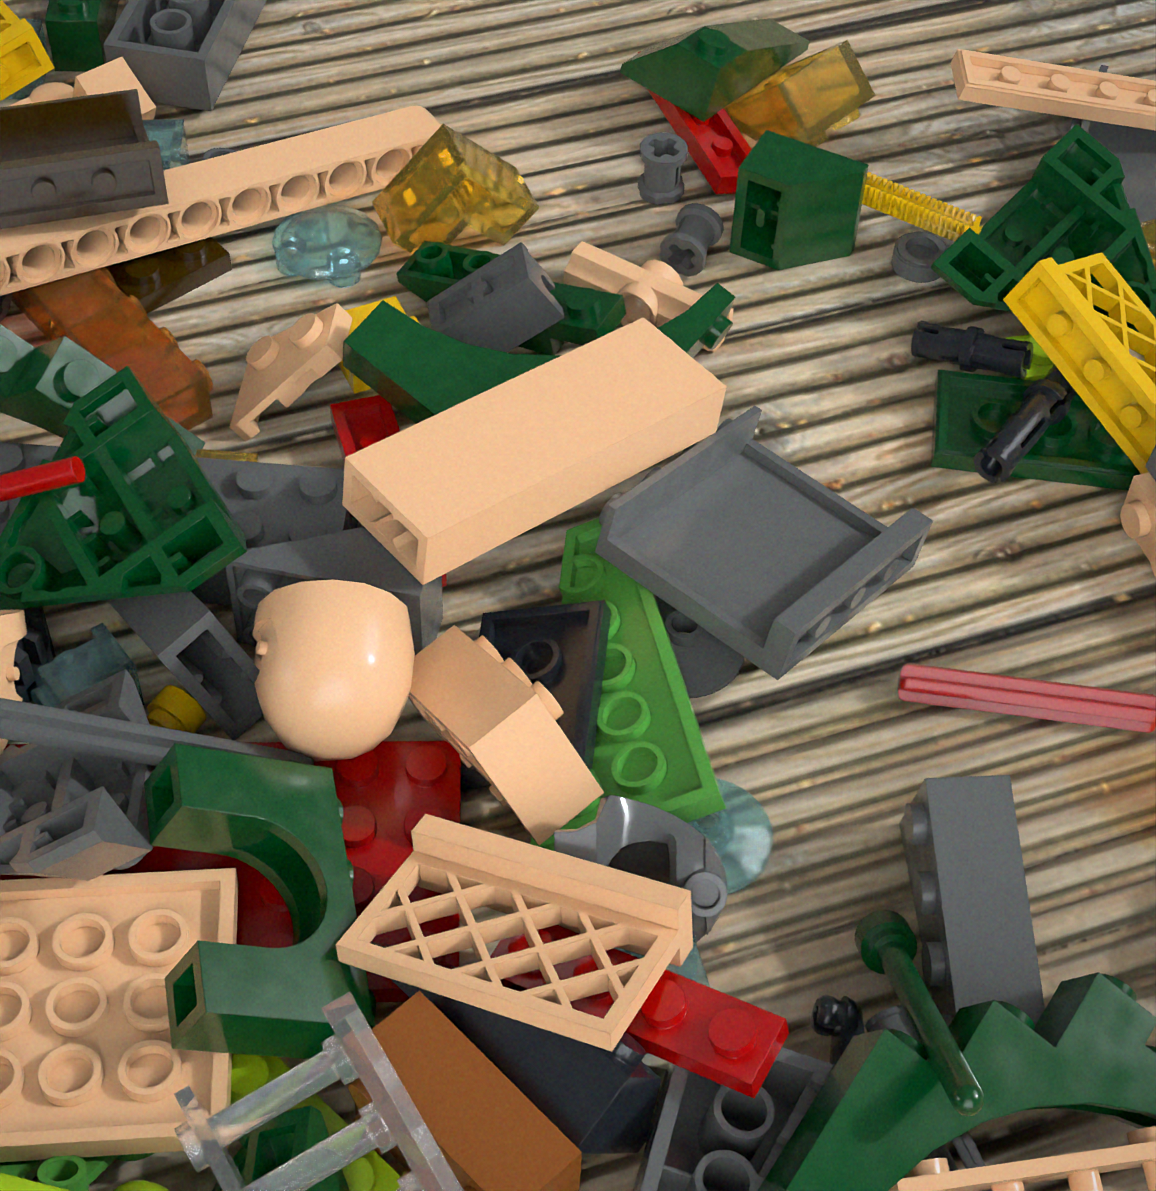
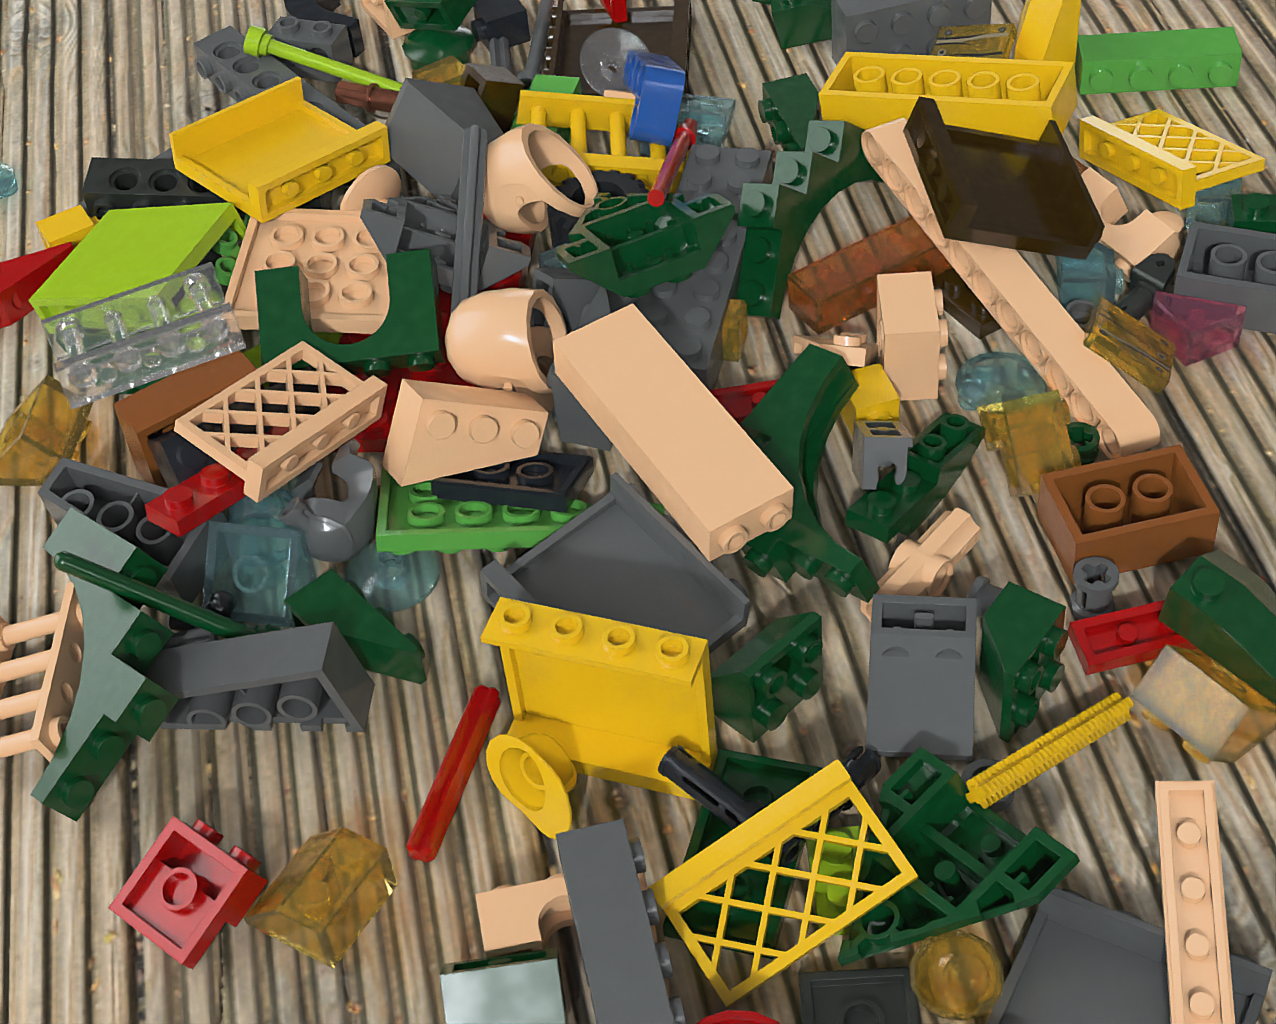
camera: 105 degrees right, 5 degrees down
none -> clear light blue slope [202,521,317,627]
none -> dark green slope [284,569,427,684]
none -> yellow panel [480,597,717,800]
none -> yellow piece [486,733,577,840]
none -> dark green slope [711,611,823,743]
none -> dark grey slope [865,594,977,761]
none -> light nougat brick [876,271,948,401]
none -> dark orange brick [1037,444,1220,584]
none -> clear yellow tile [1083,296,1176,394]
none -> pearl dark grey piece [1107,254,1175,333]
none -> clear pink slope [1149,291,1246,367]

